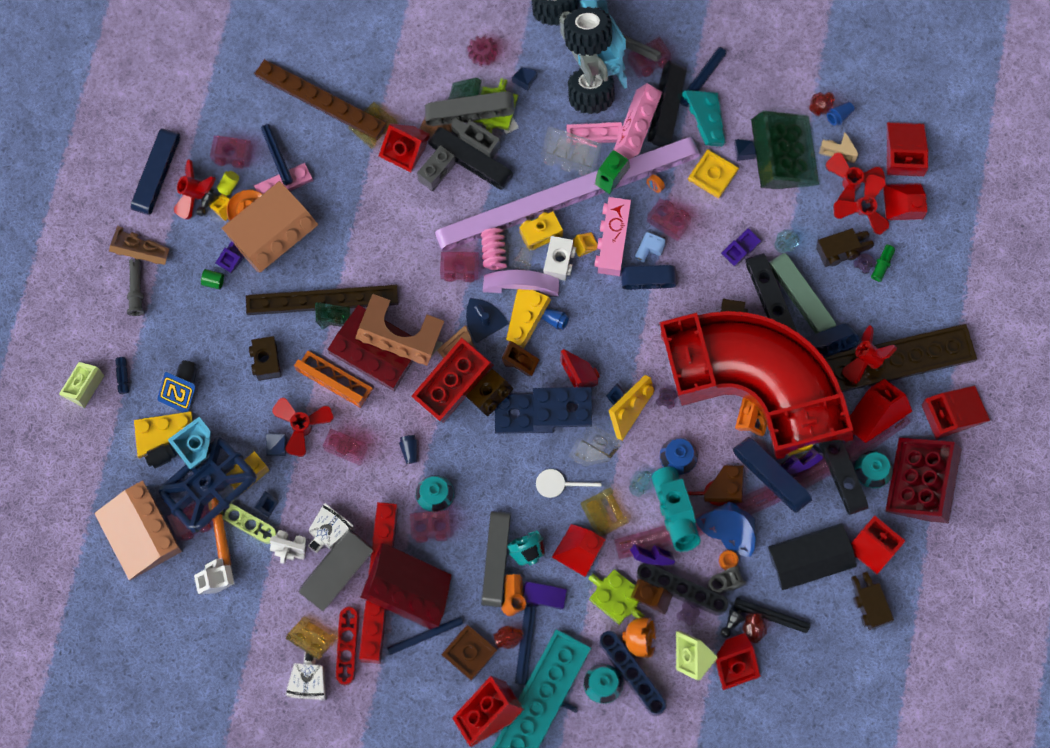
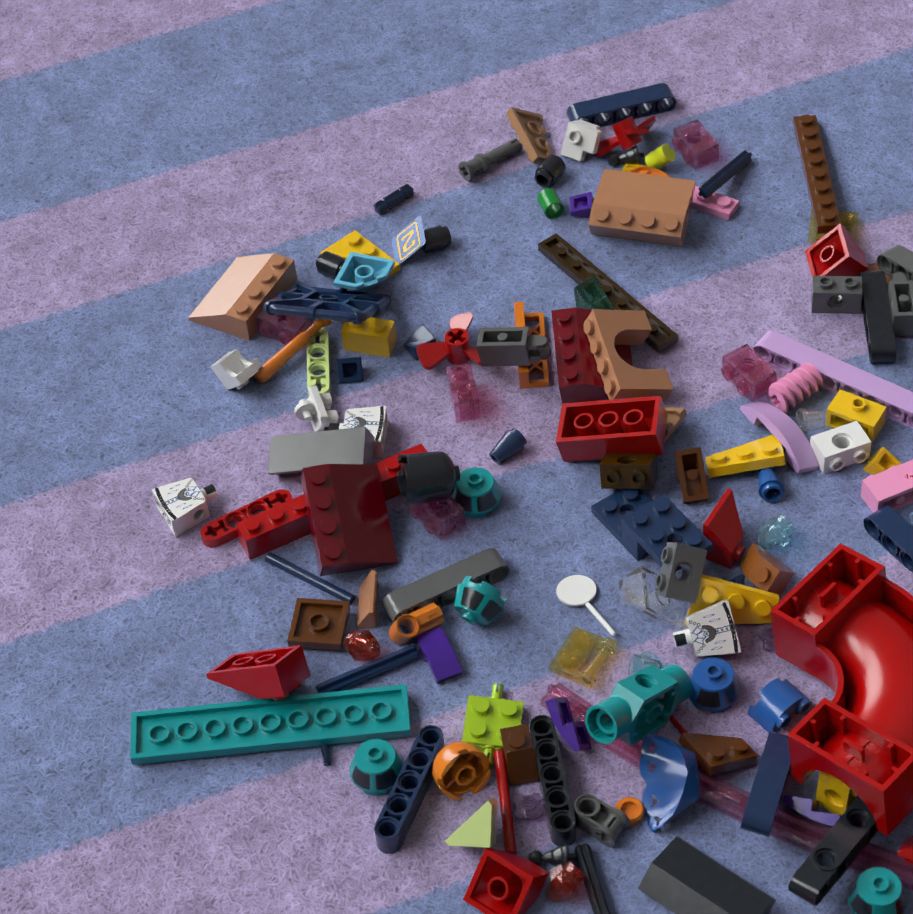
camera: 60 degrees right, 25 degrees down
yellowish green slope [59,362,104,408] -> none
dark brown brick [249,336,281,381] -> none
clear yellow plate [286,616,338,660] -> none
dark blue shield [466,298,509,343] -> none
red slope [552,524,606,577] -> none
none -> nougat slope [356,570,379,629]
none -> black cylinder [397,451,460,506]
none -> dark grey hinge [476,327,551,366]
none -> red bar [494,750,517,855]
none -> black brick [534,155,566,188]
none -> white brick [561,120,602,161]
none -> dark grey brick [655,542,707,604]
none -> white torso [673,600,741,656]
none -> dark orange slope [739,542,795,595]
none -> blue cylinder [747,678,812,733]
none -> clear light blue rock [758,514,796,550]

